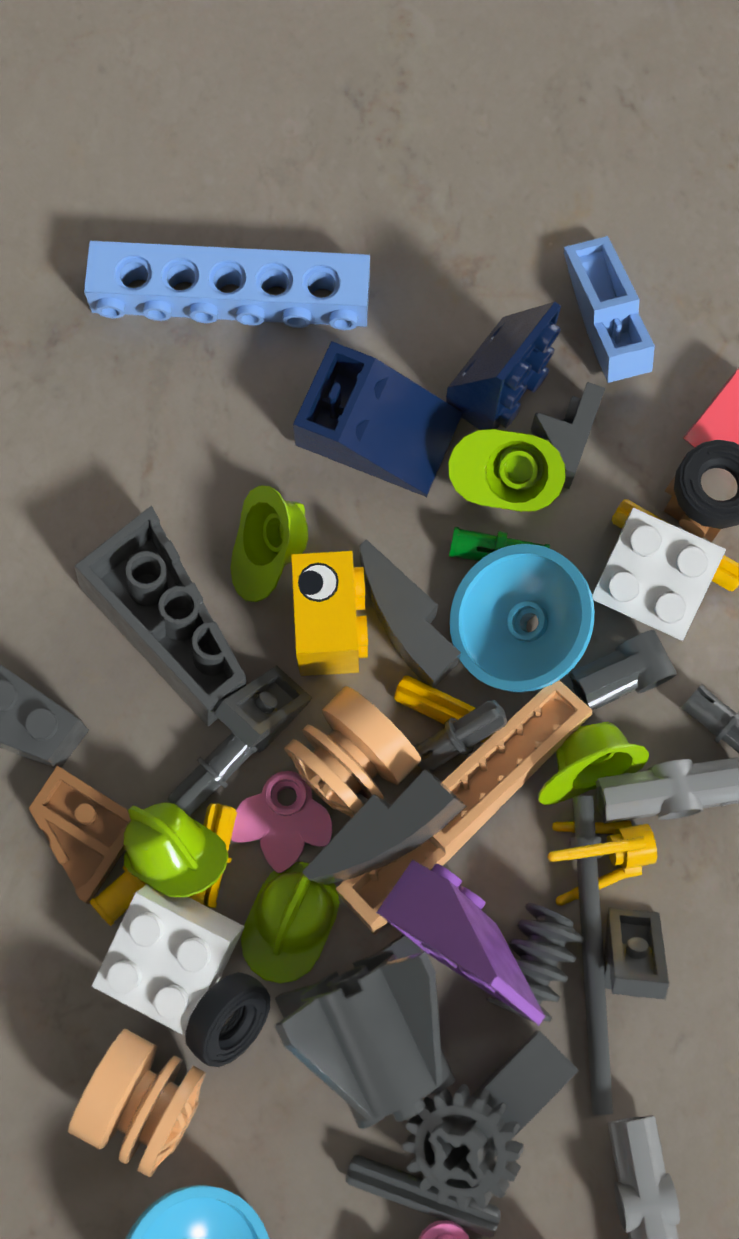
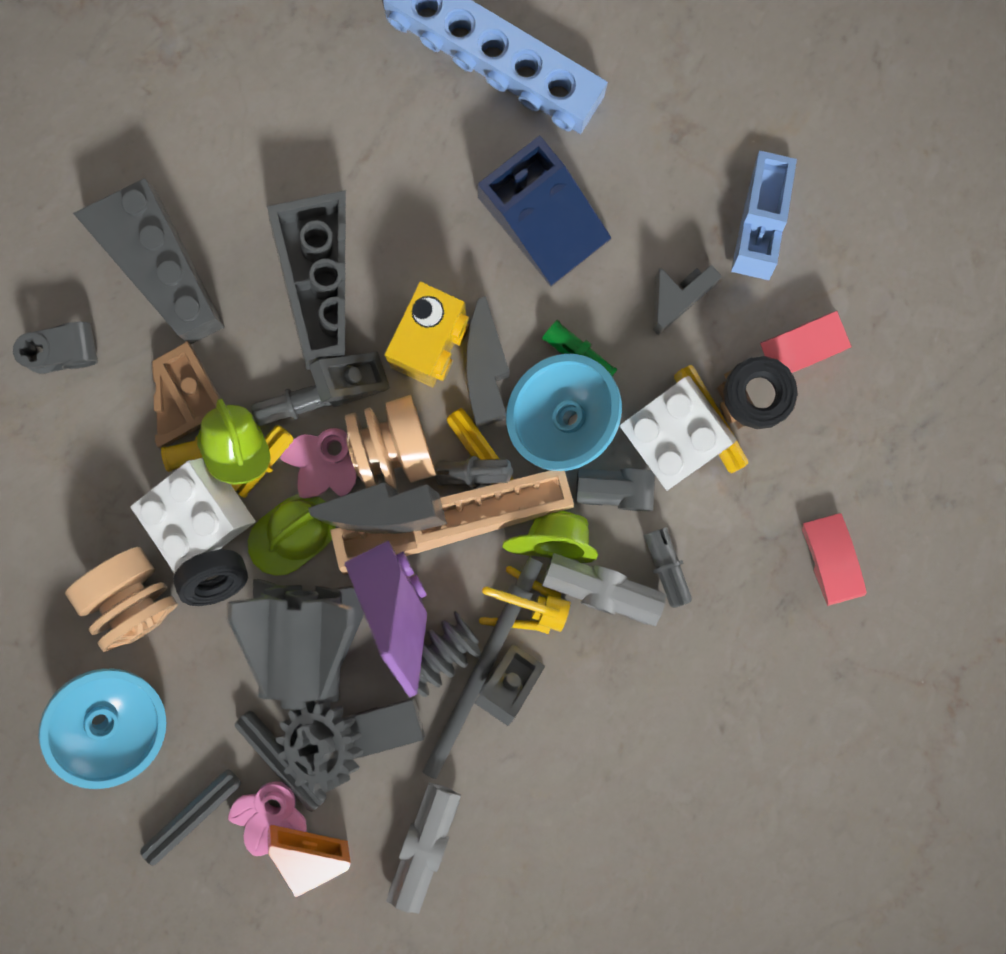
camera: 25 degrees right, 10 degrees up
lime piece [230,485,308,602] -> none
dark blue slope [446,302,561,430] -> none
lime piece [448,429,565,511] -> none

